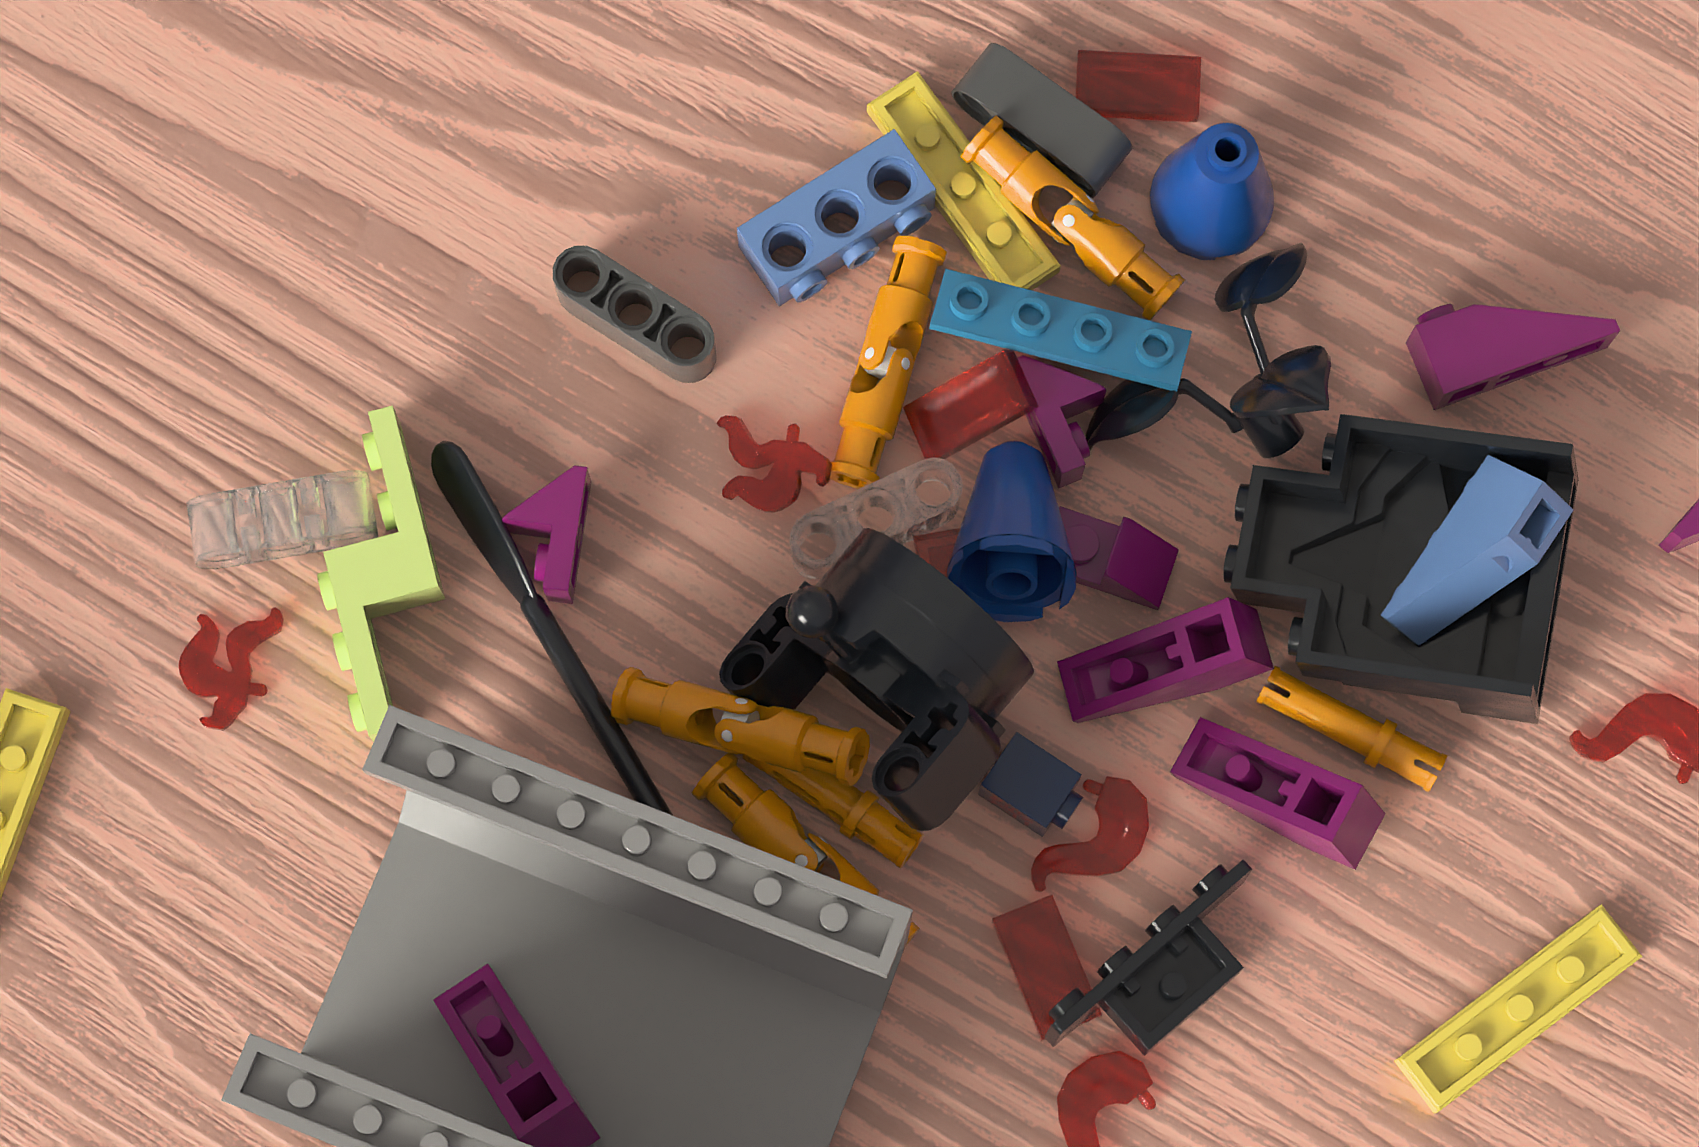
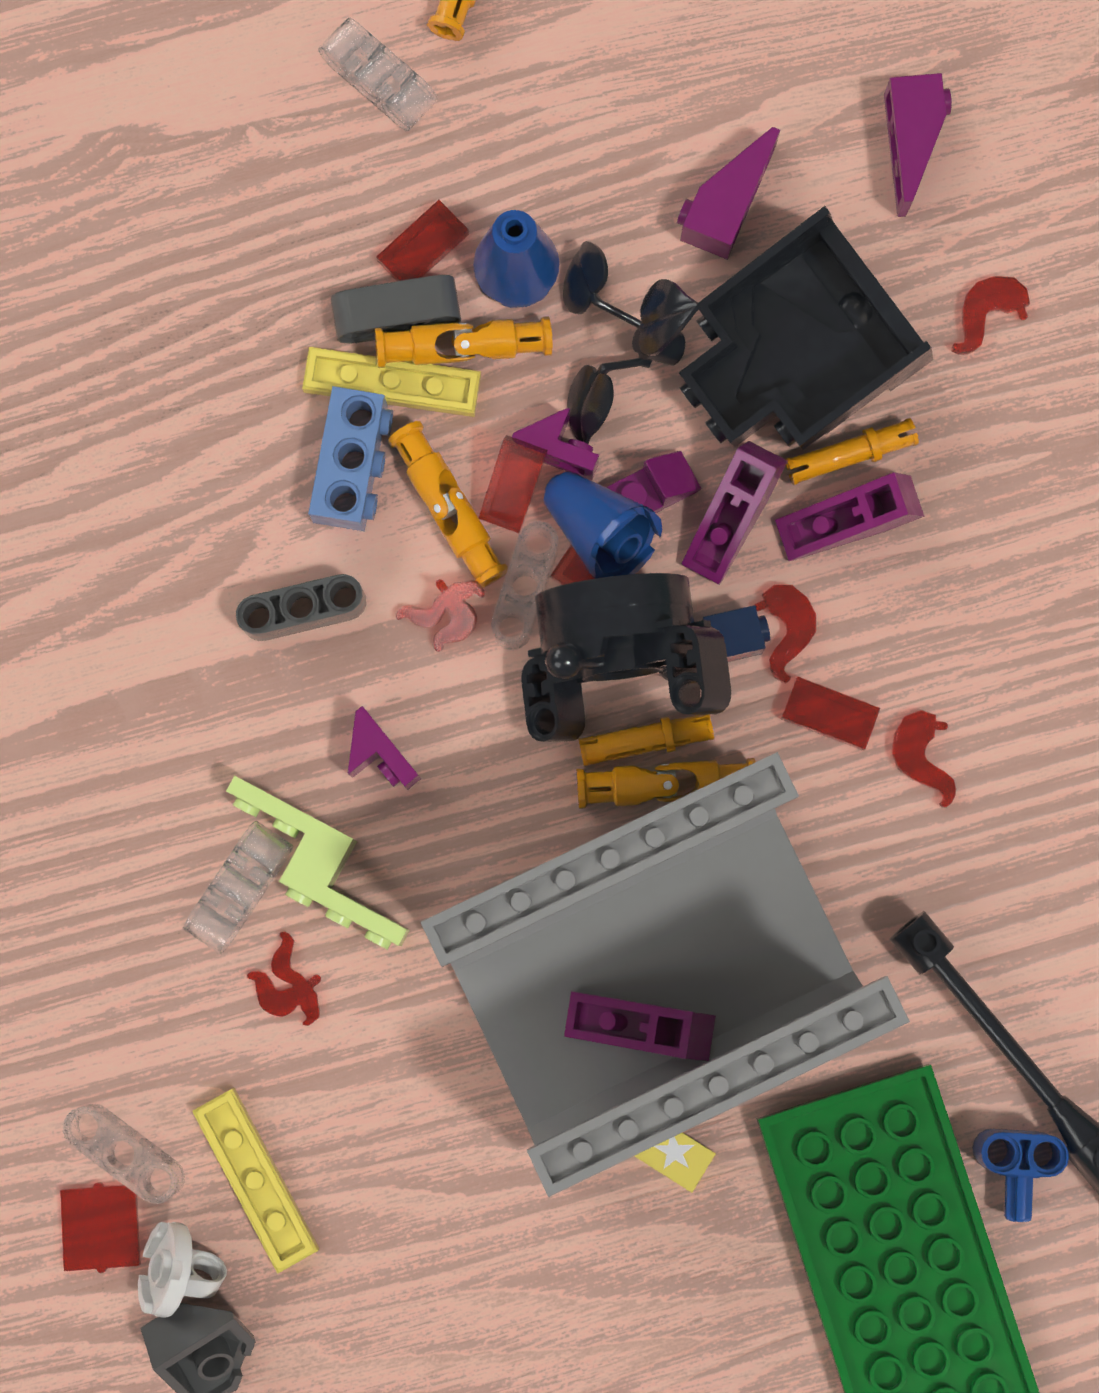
camera: 45 degrees left, 5 degrees up
black piece [431,441,673,816] -> none
light orange piece [611,667,870,786] -> none
dark azure bracket [929,269,1192,392] -> none
black bracket [1045,859,1252,1056] -> none
medium blue slope [1381,455,1573,646] -> none
light yellow tile [1394,904,1642,1114] -> none

